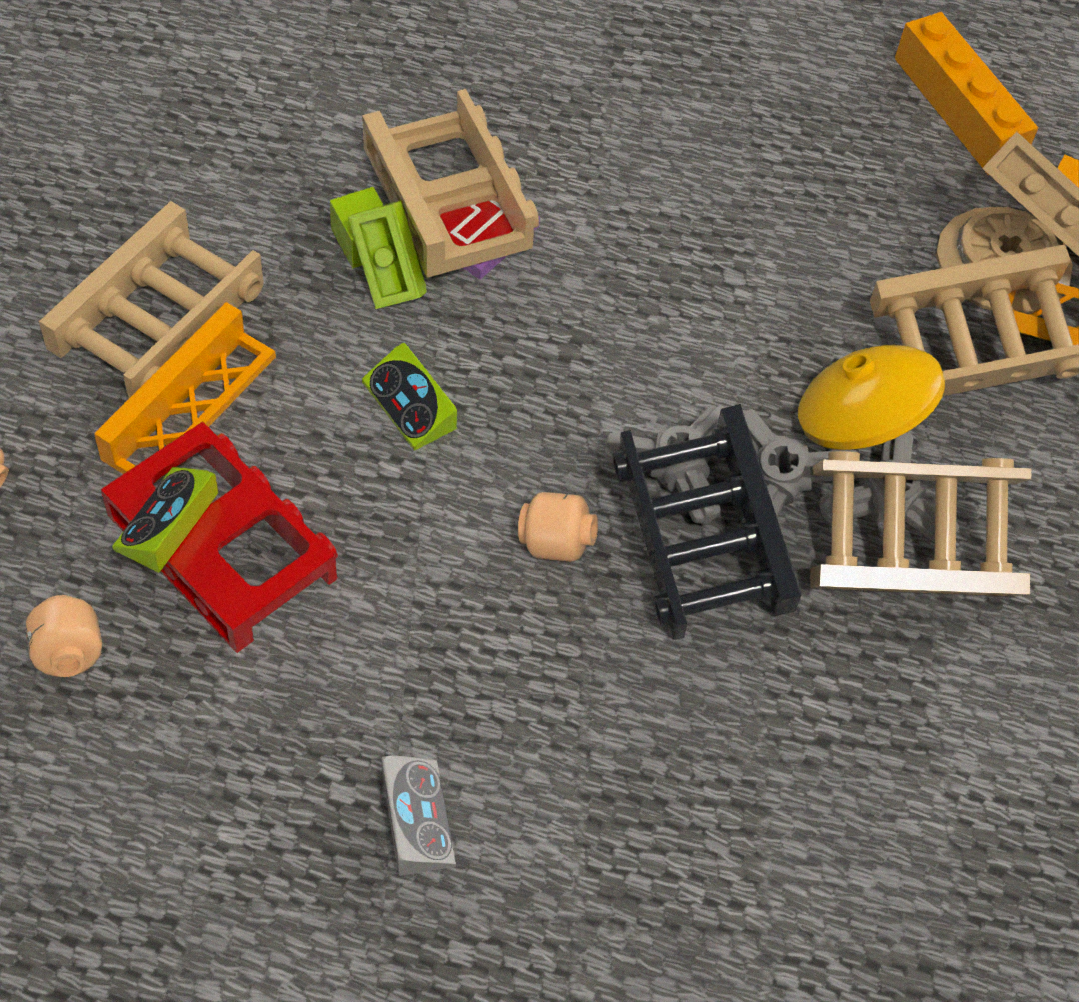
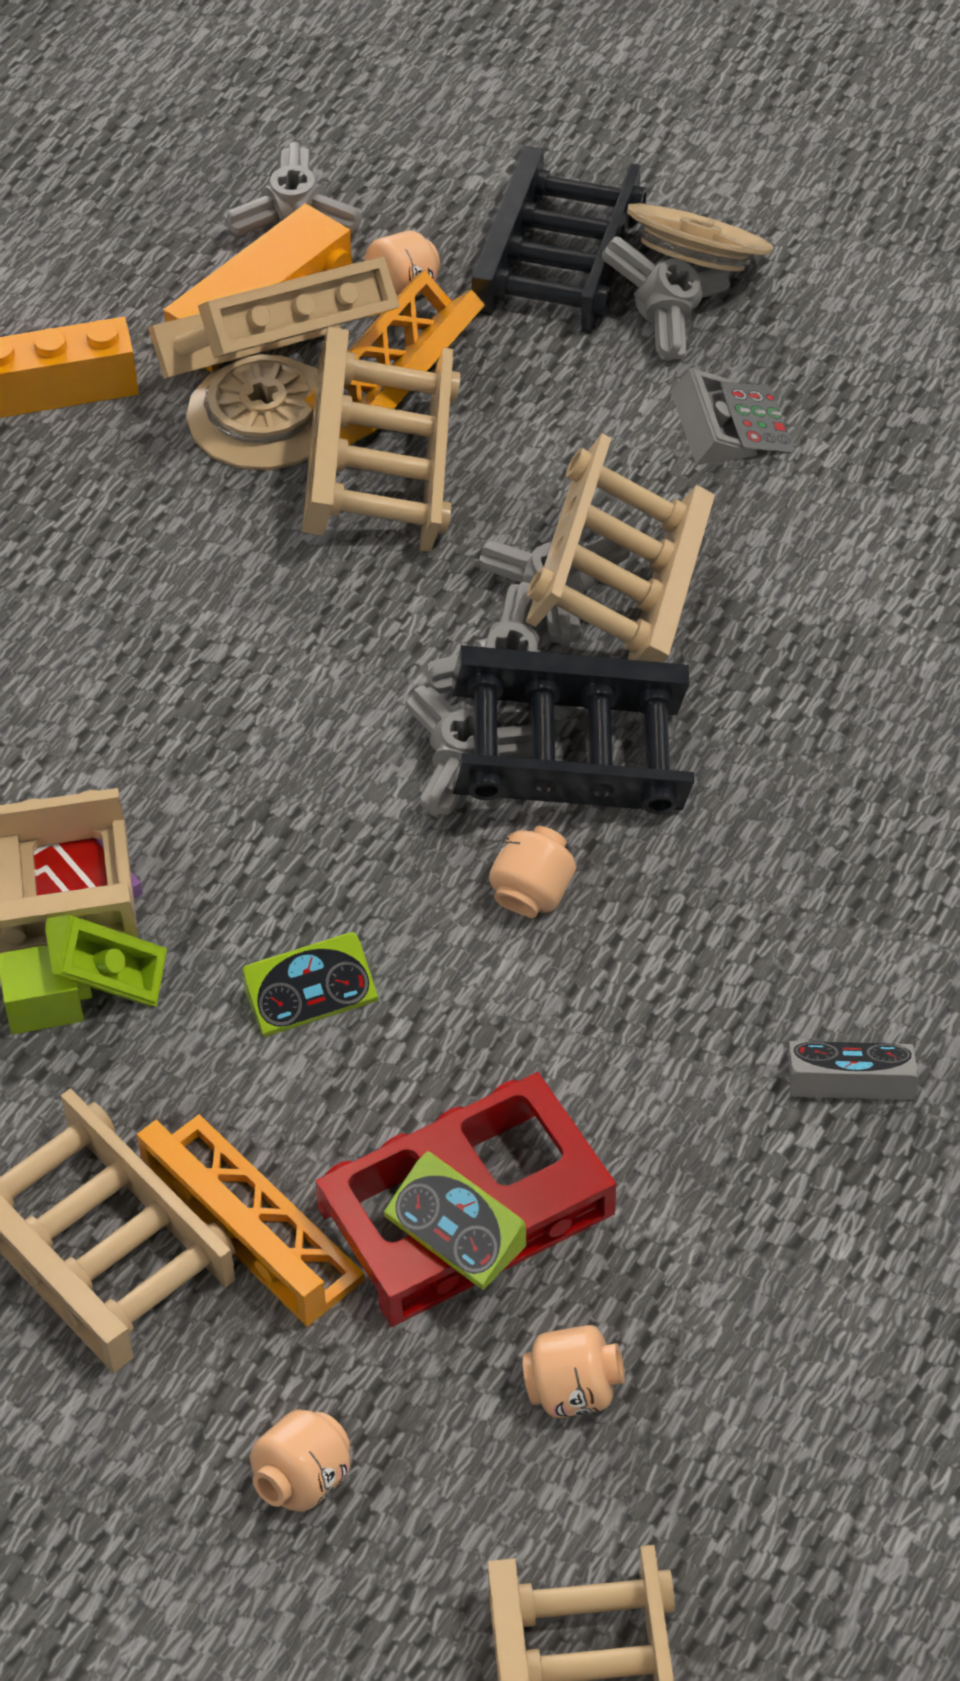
camera: 70 degrees left, 5 degrees down
yellow dish [798,345,945,450] -> none

